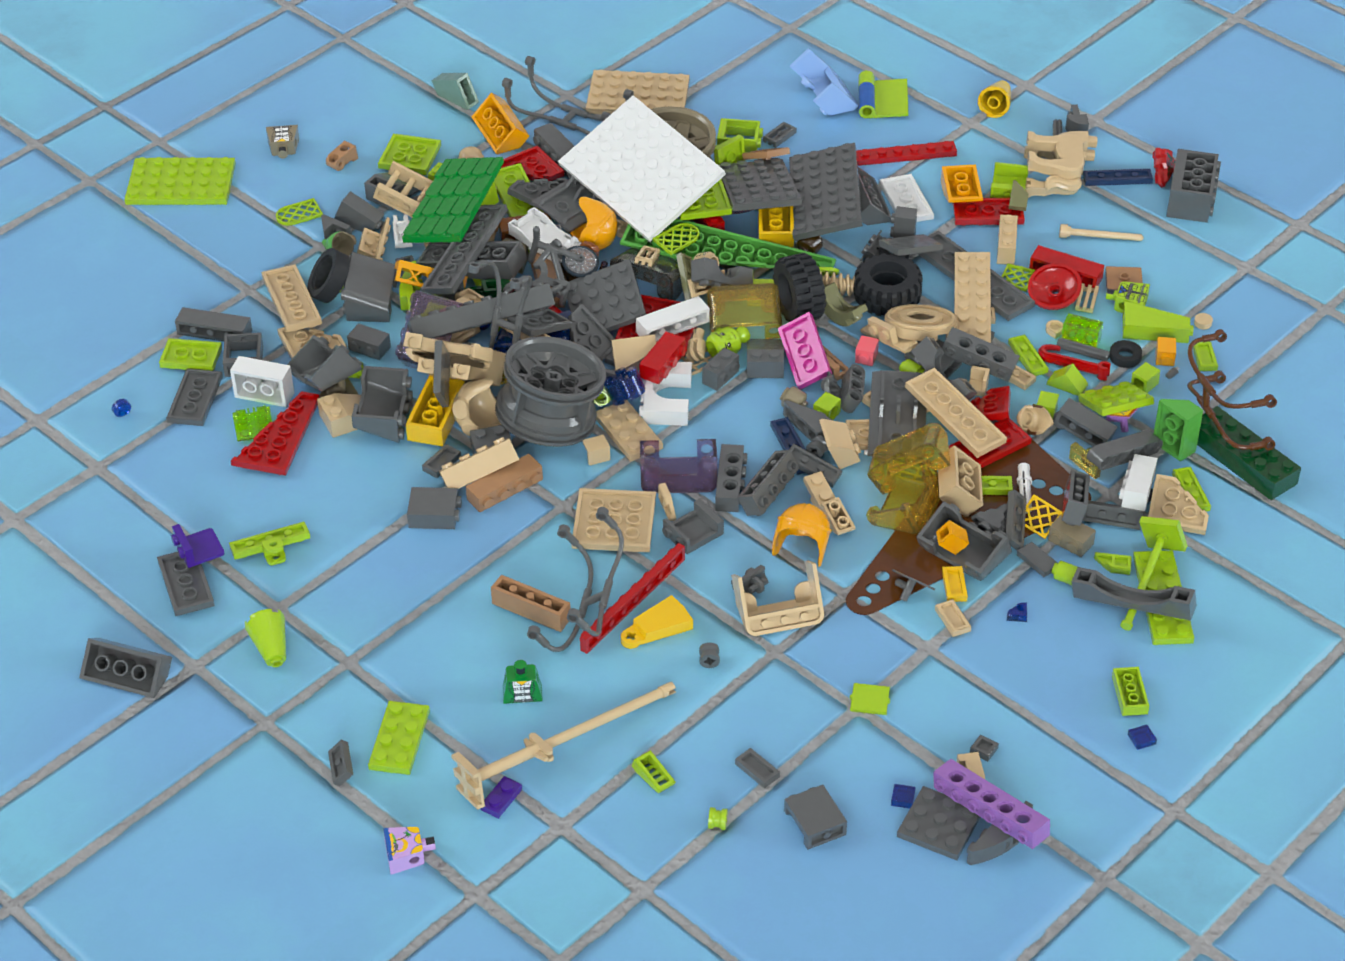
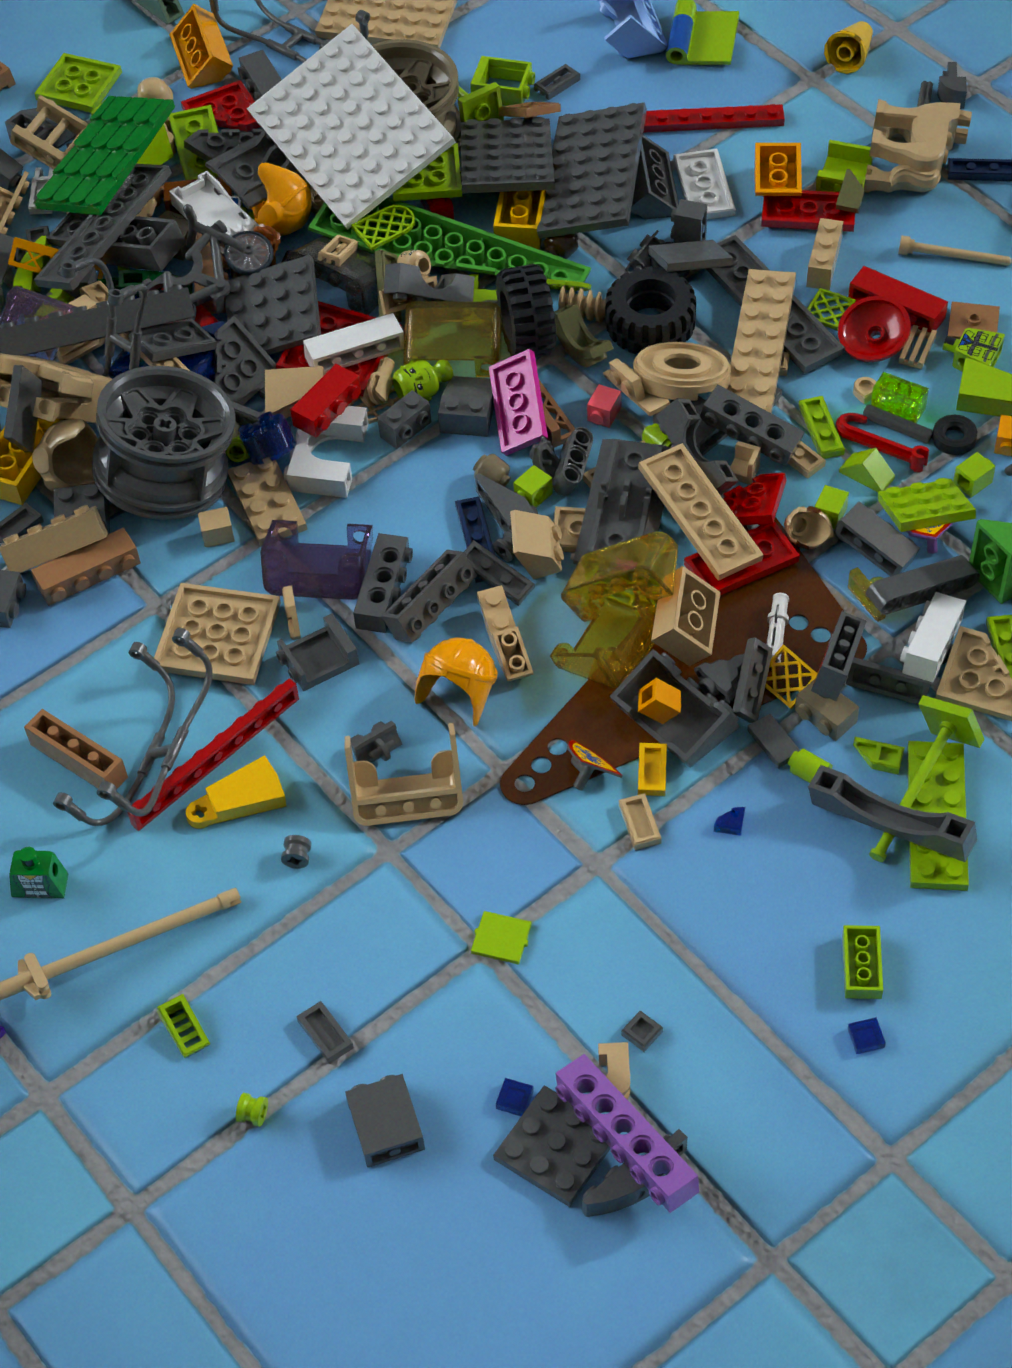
camera: 10 degrees right, 10 degrees up
lime plate [981,476,1013,495] -> none

